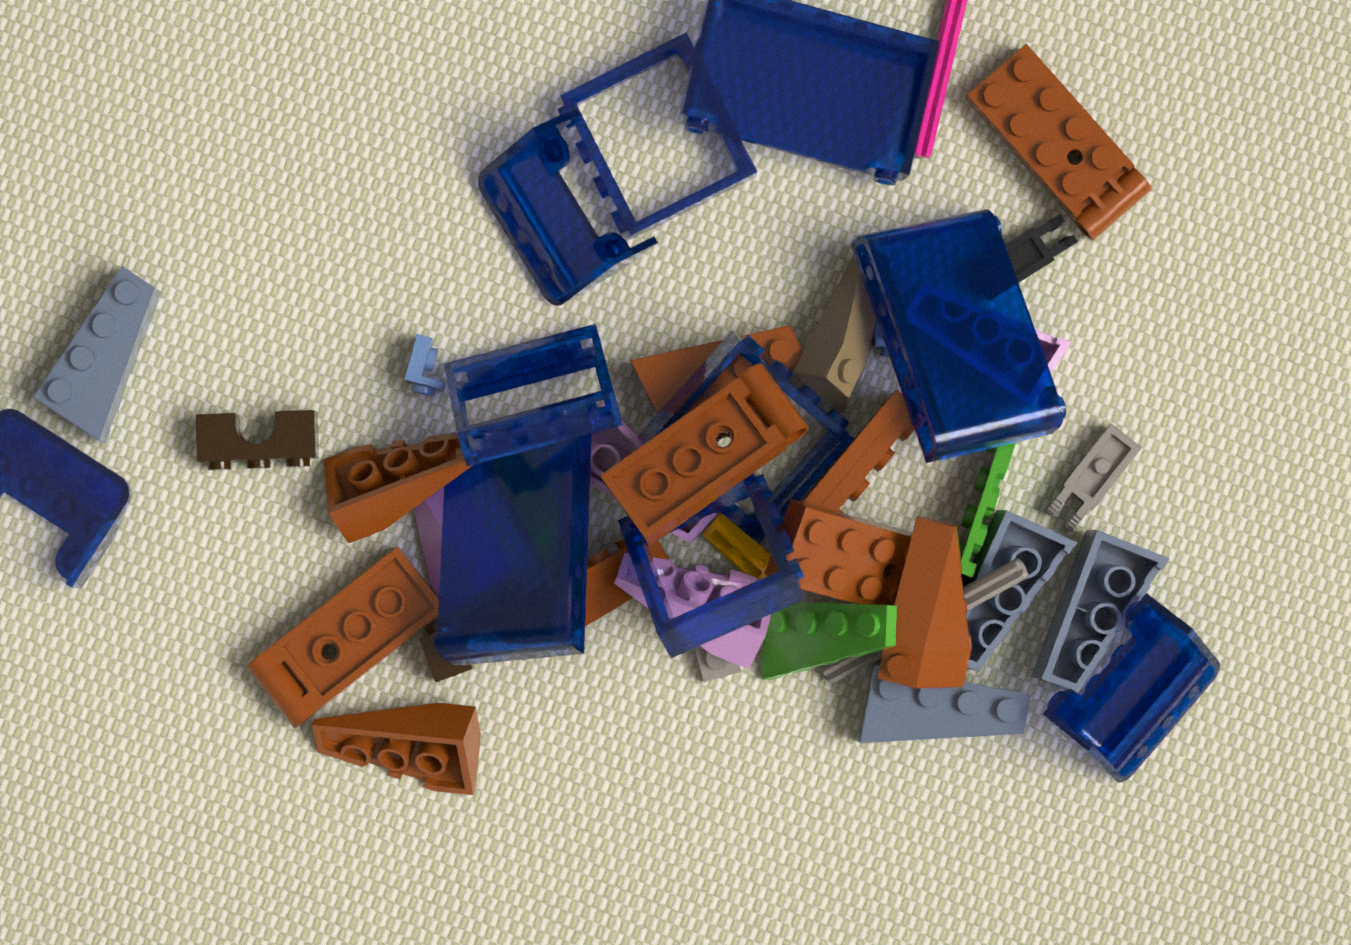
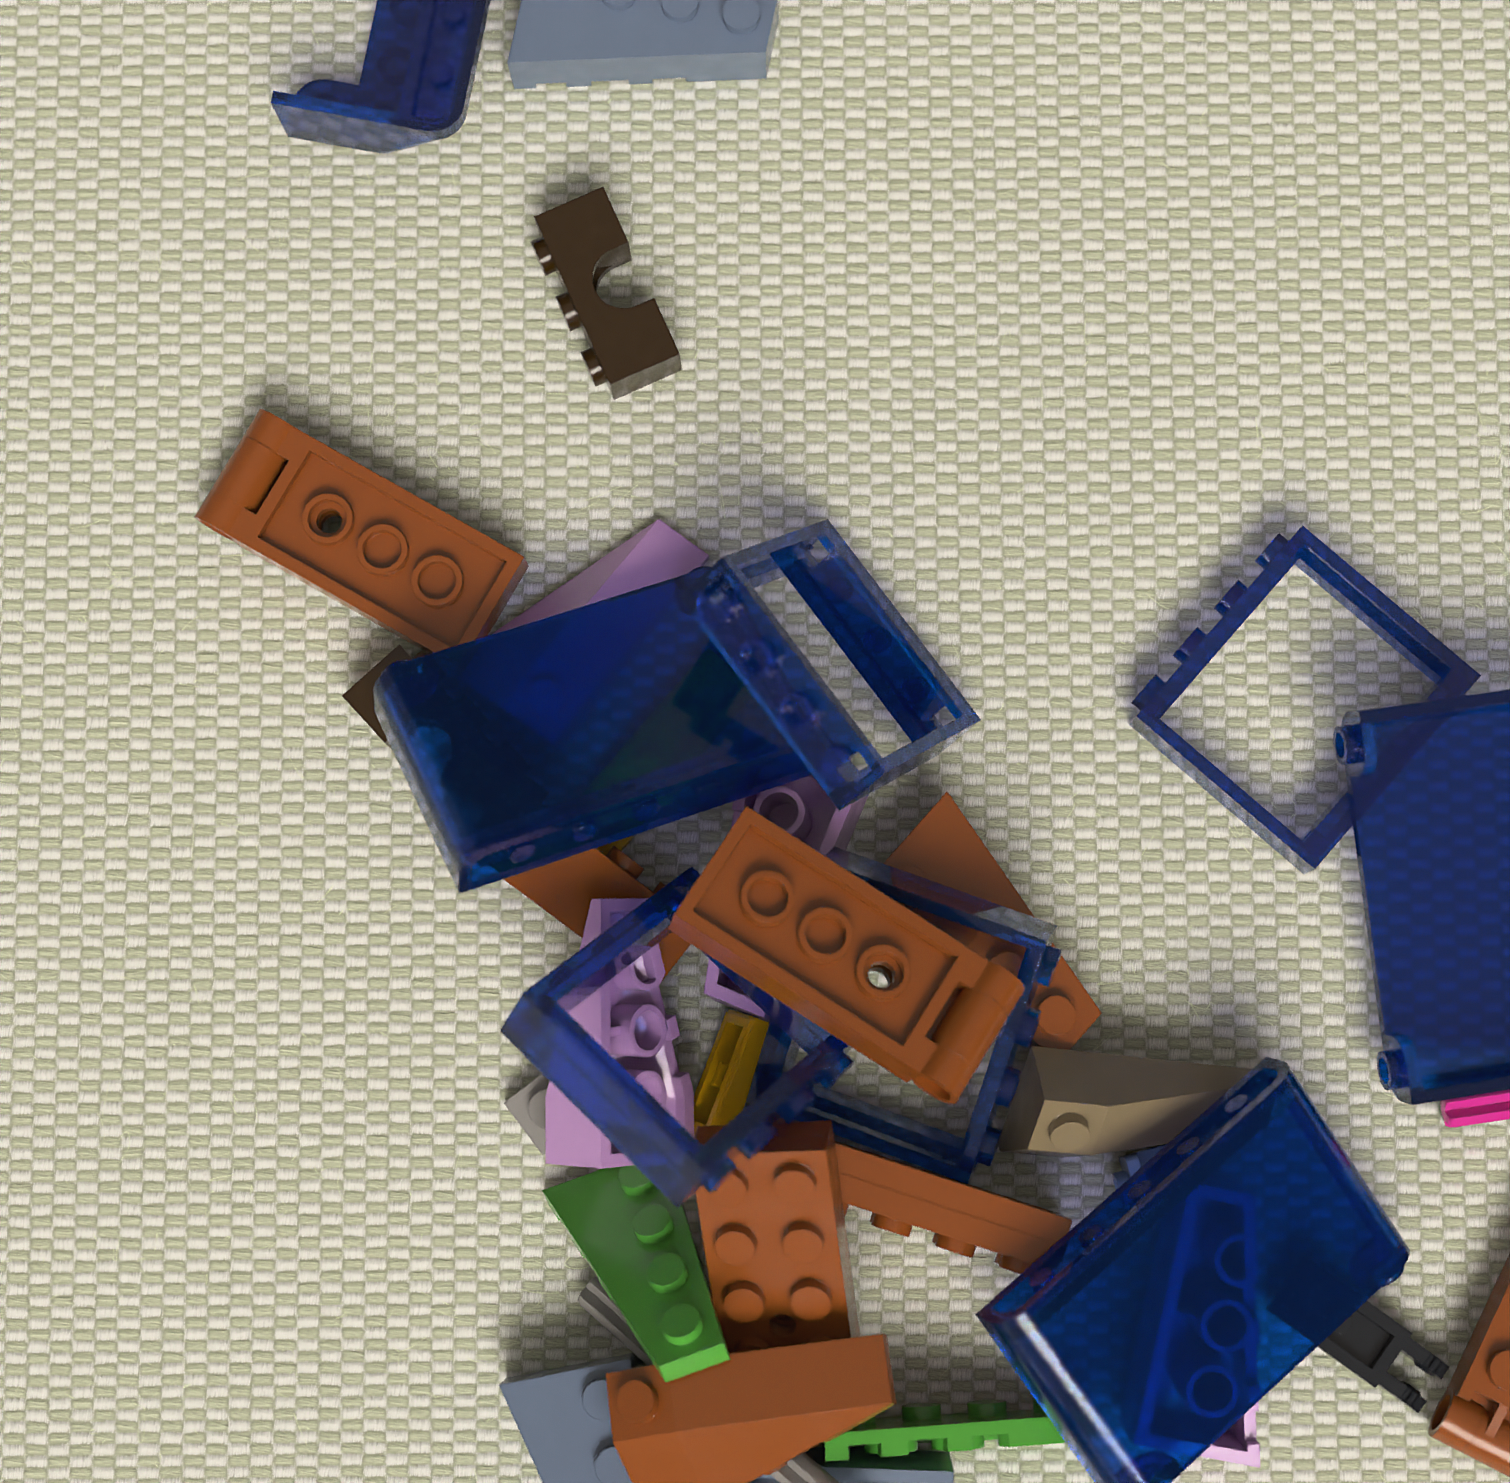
camera: 75 degrees right, 5 degrees down
dark orange wedge [312,703,481,795] -> none
dark orange wedge [324,431,476,543] -> none
medium blue bracket [404,334,446,396] -> none
clear blue windscreen [478,108,658,306] -> none

